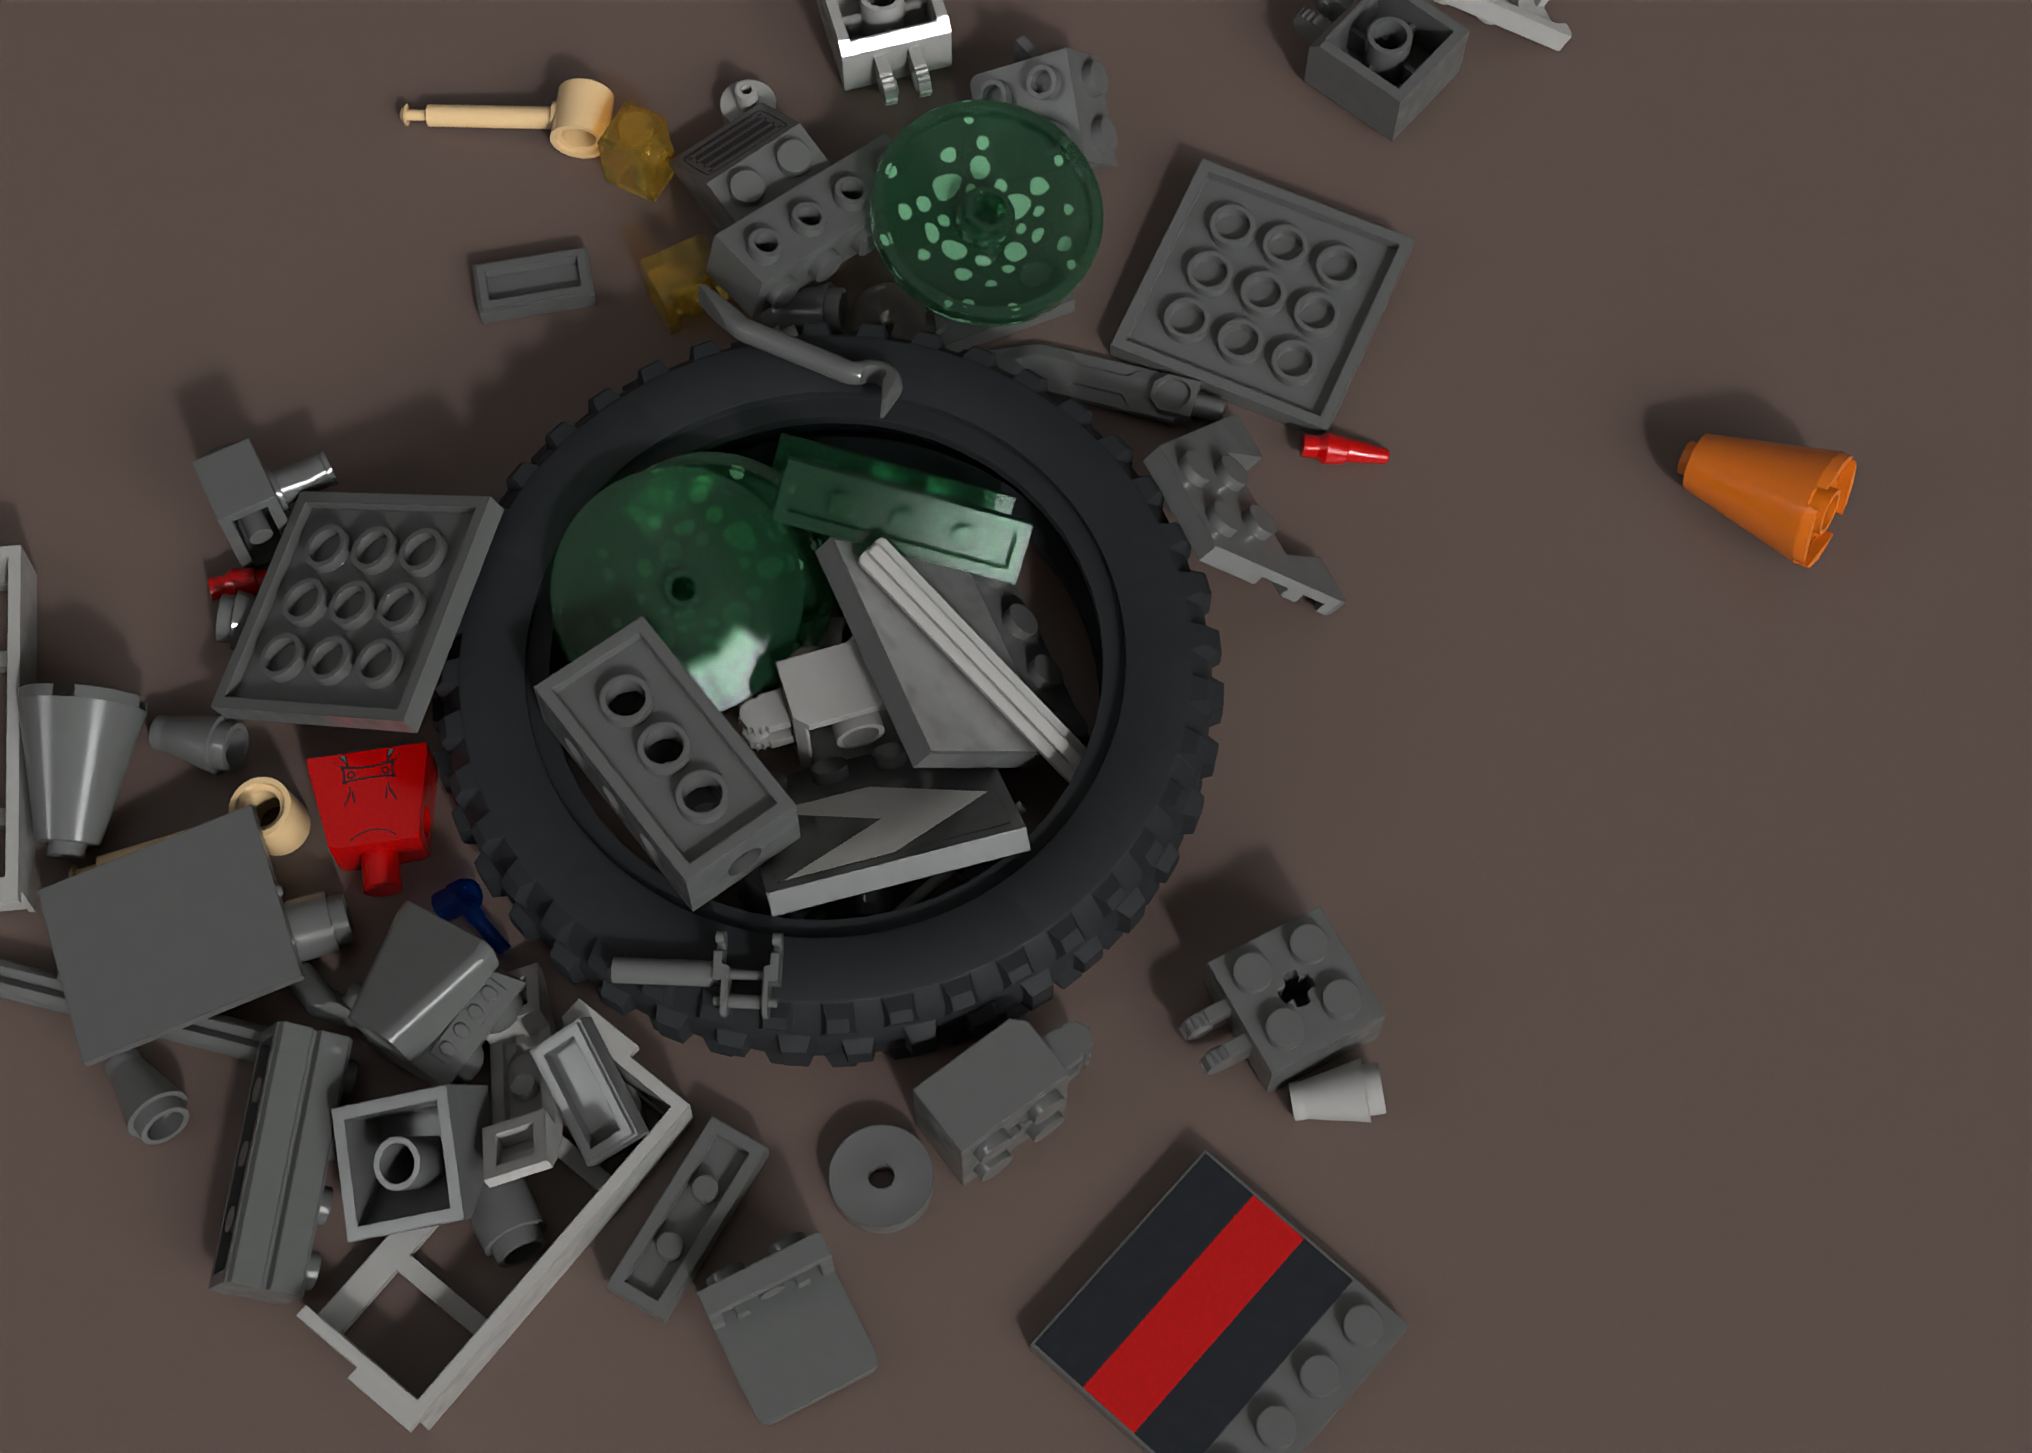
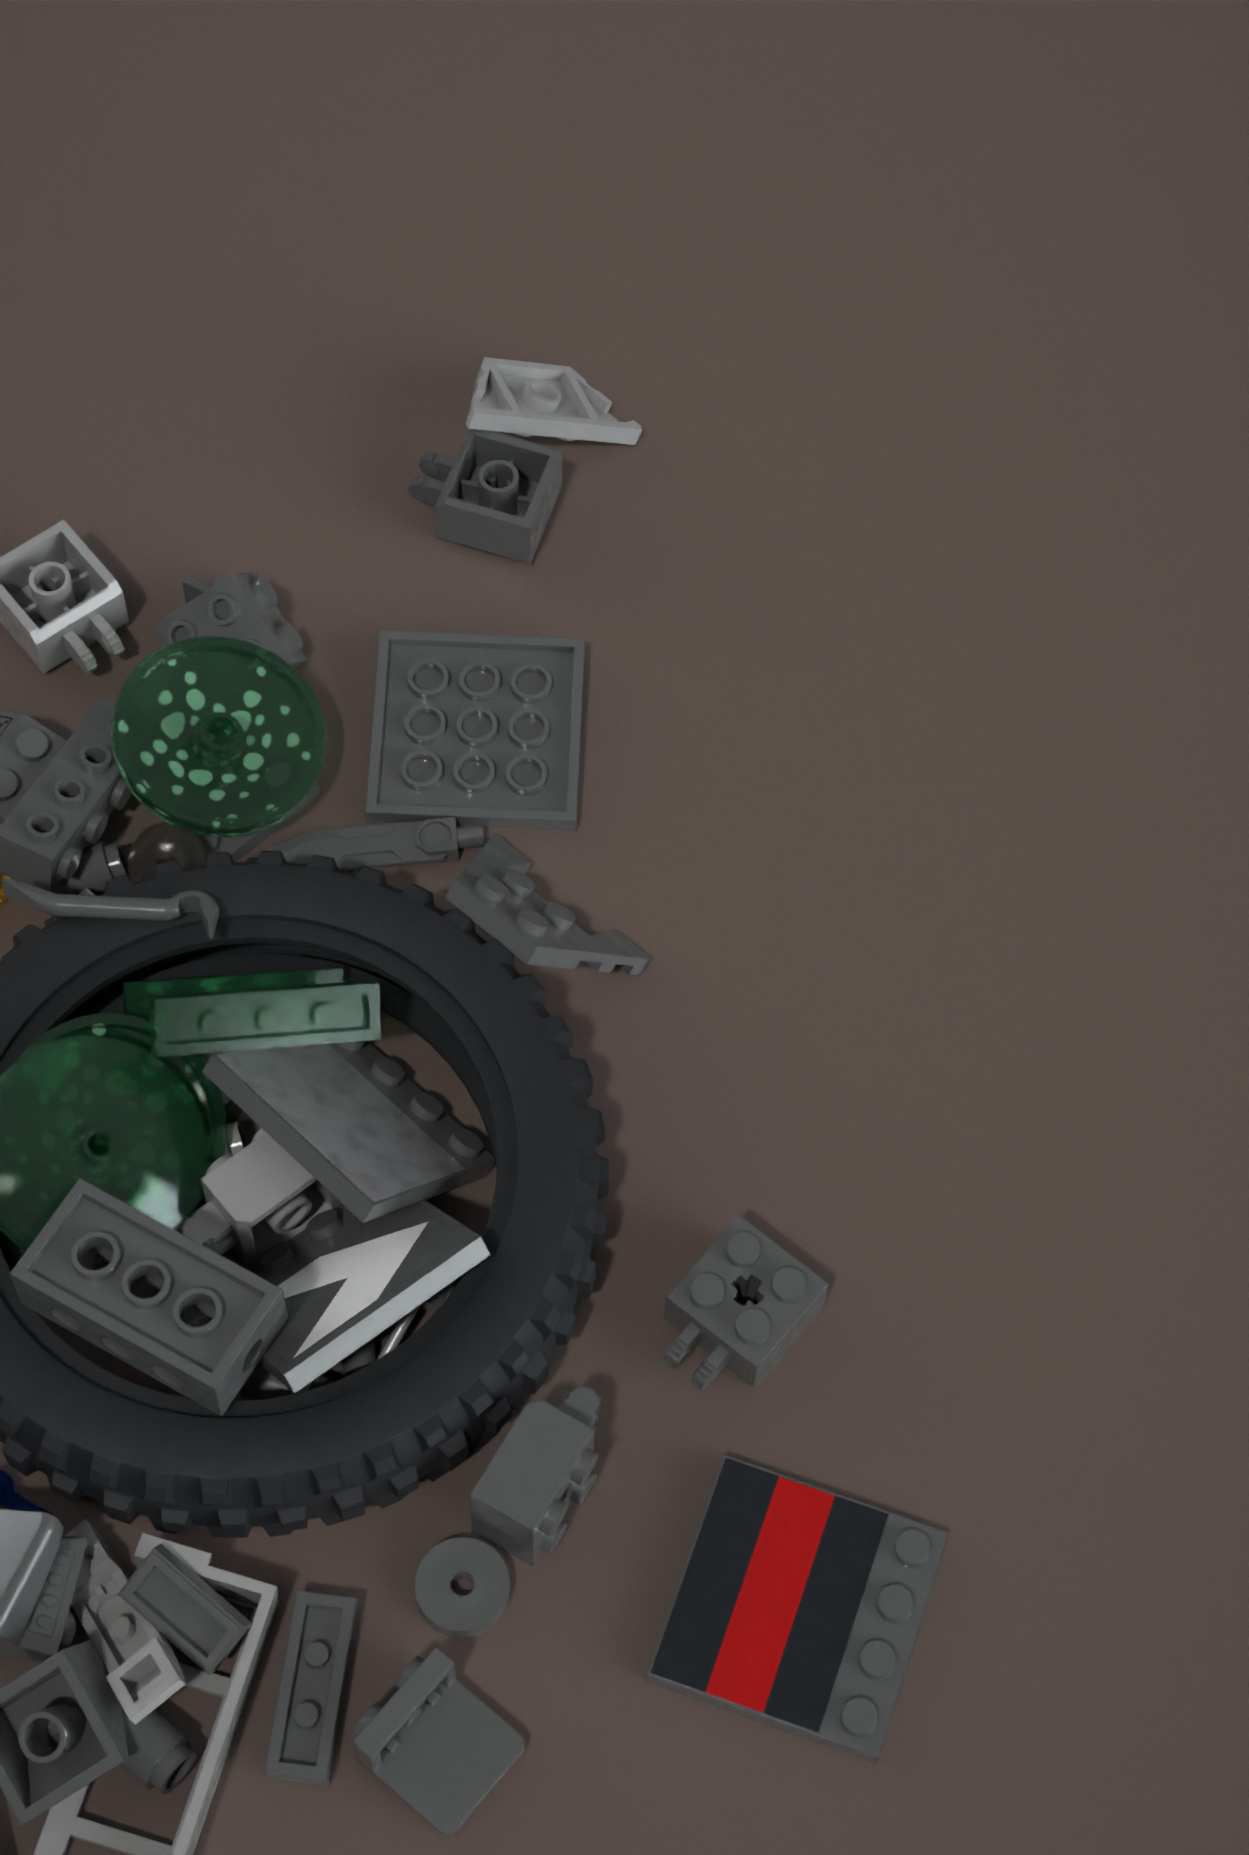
camera: 25 degrees left, 5 degrees down
dark grey piece [611,931,784,1019] -> none
light grey axle [858,537,1086,783] -> none
light grey cone [1289,1058,1387,1123] -> none
red piece [1299,432,1390,465] -> none
orange cone [1677,433,1857,568] -> none

